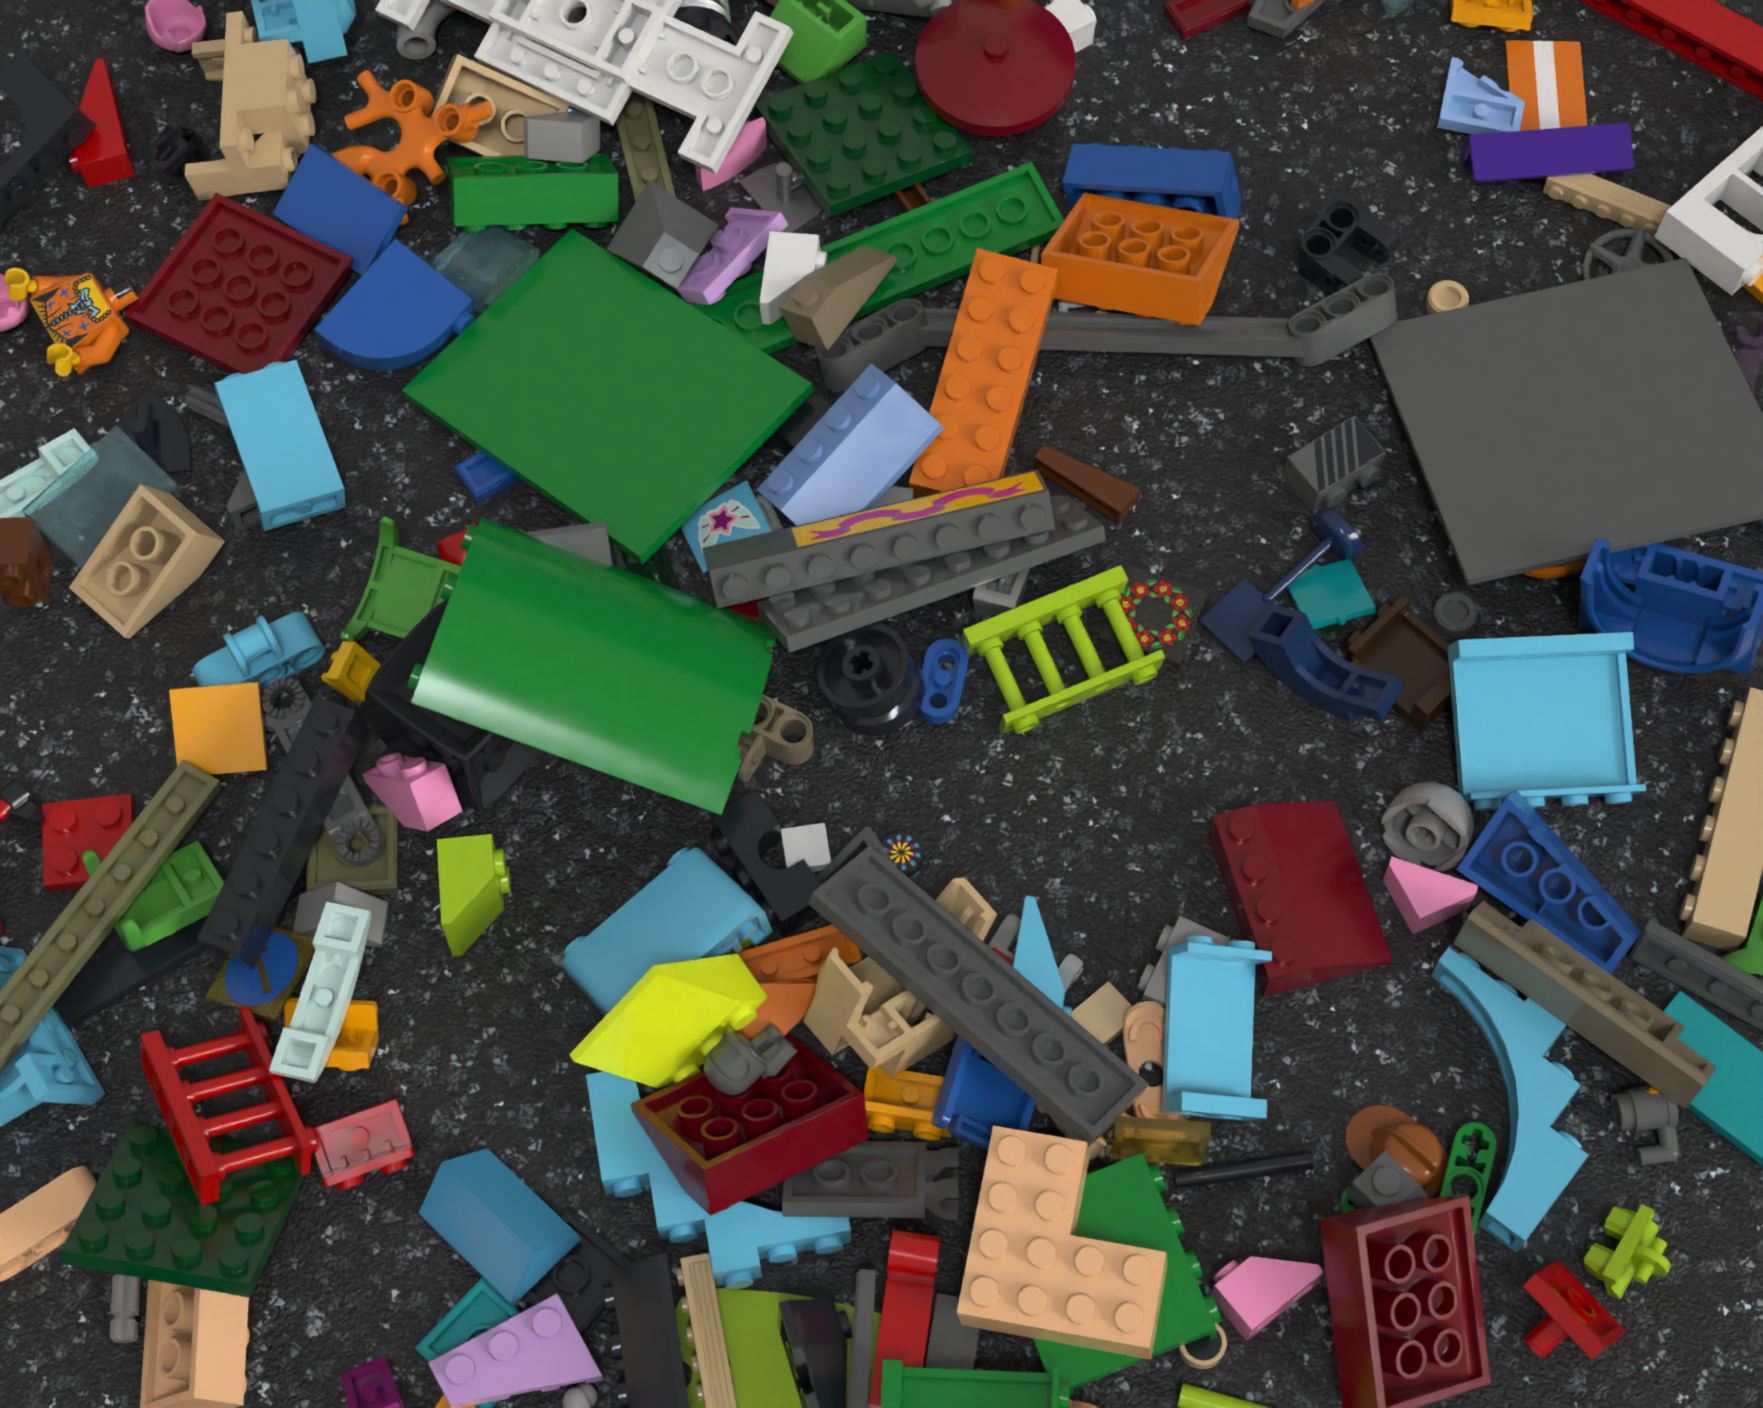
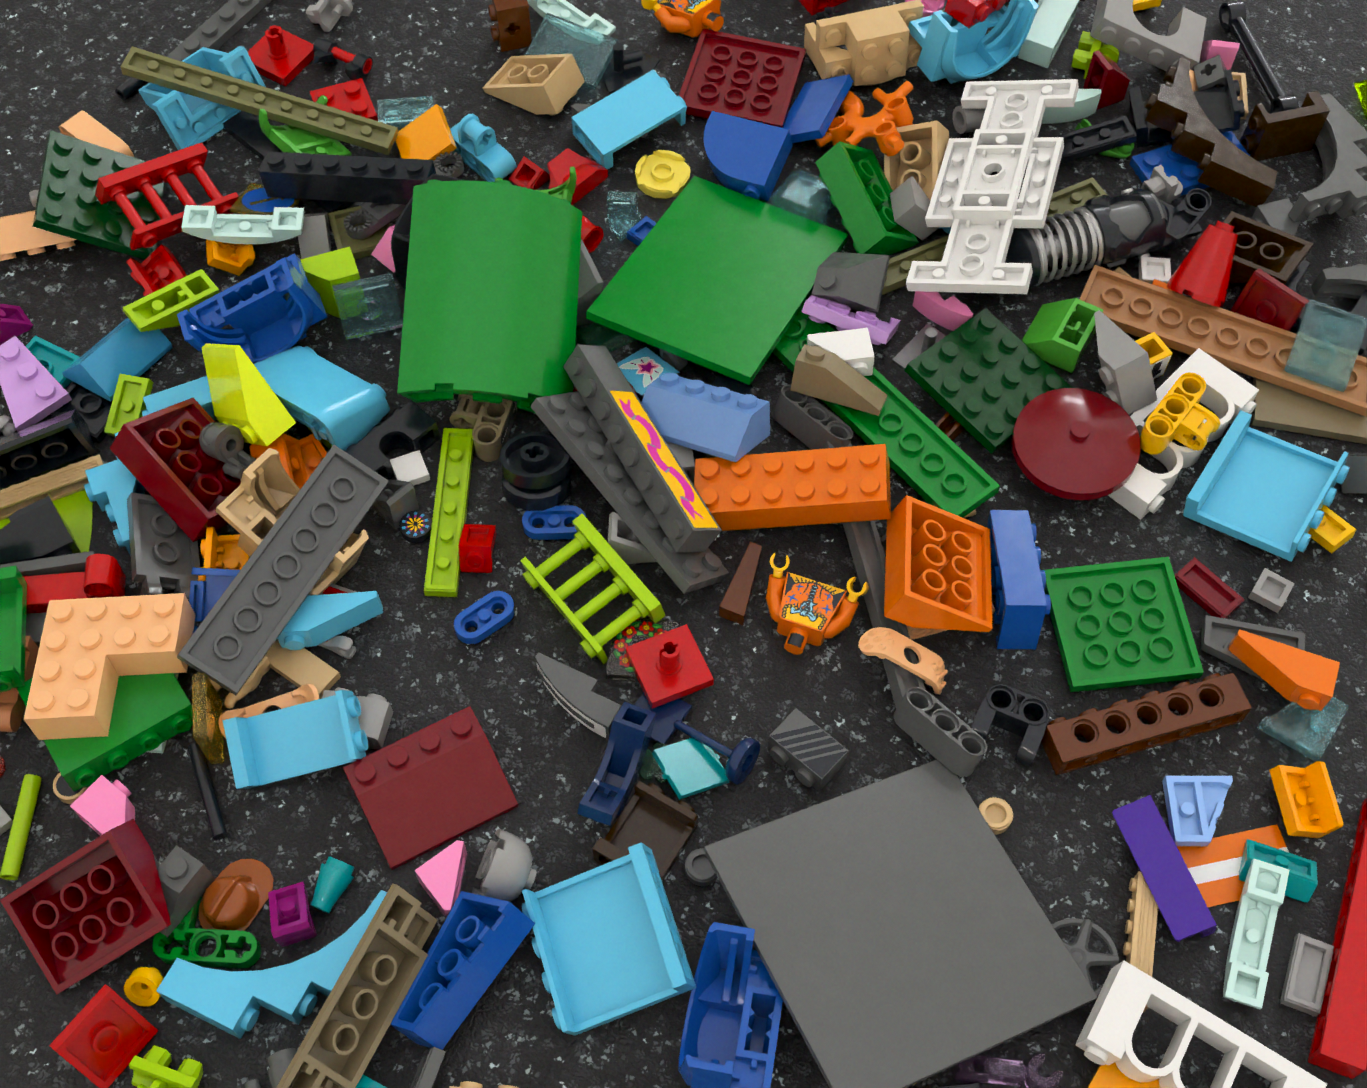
camera: 75 degrees right, 5 degrees down
none -> lime plate [104,374,153,436]
none -> lime slope [123,269,219,332]
none -> yellow tile [124,967,163,1007]
none -> blue piece [177,253,327,364]
none -> magenta slope [268,881,317,947]
none -> teal cone [310,857,355,914]
none -> clear light blue tile [332,273,403,340]
none -> clear light blue plate [377,96,434,127]
none -> lime tile [424,428,474,597]
none -> blue plate [454,591,515,644]
none -> red bracket [458,524,496,573]
none -> red slope [508,156,550,190]
none -> dark grey slope [535,652,621,740]
none -> red slope [547,148,608,205]
none -> clear light blue tile [607,191,642,240]
none -> red tile [625,624,714,709]
none -> light yellow tile [635,150,691,199]
none -> torso [766,553,869,655]
none -> light nougat piece [858,627,948,695]
none -> reddish brown brick [1041,672,1252,776]
none -> green plate [1044,557,1204,692]
none -> light aqua slope [1223,859,1290,1010]
none -> teal slope [1239,839,1318,902]
none -> light grey tile [1280,933,1334,1017]

